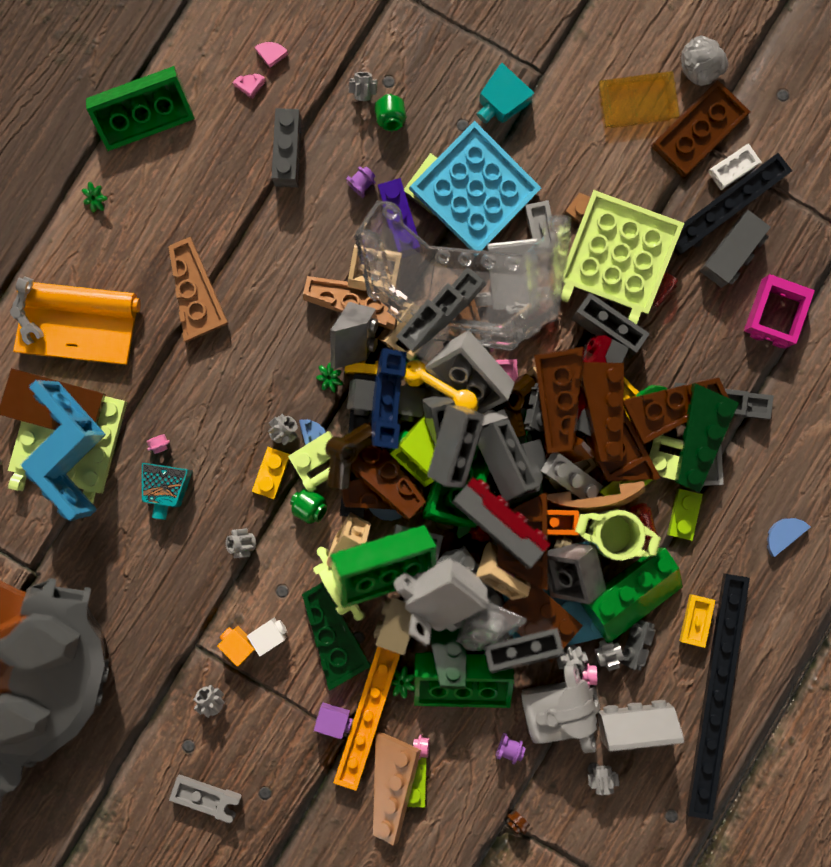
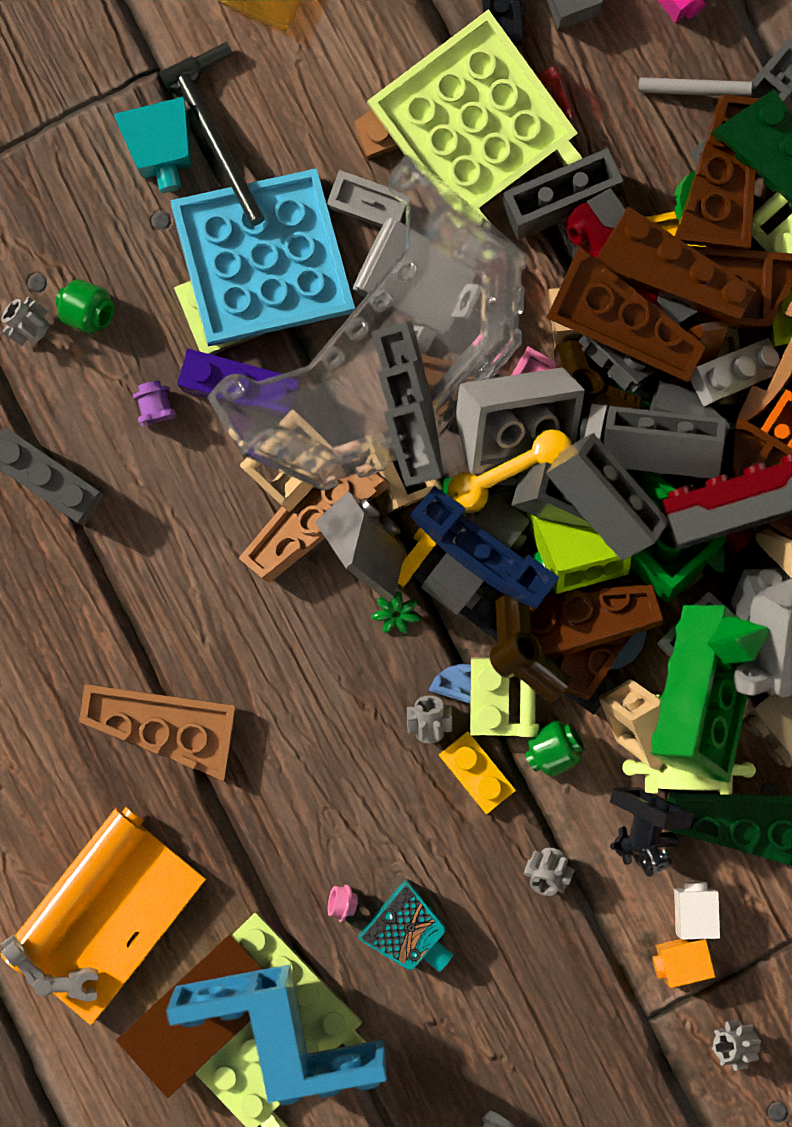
camera: 55 degrees left, 0 degrees up
none -> pearl dark grey bar [159,41,265,226]
none -> black piece [610,787,694,877]
none -> light grey bar [639,77,753,97]
none -> green slope [707,616,770,664]

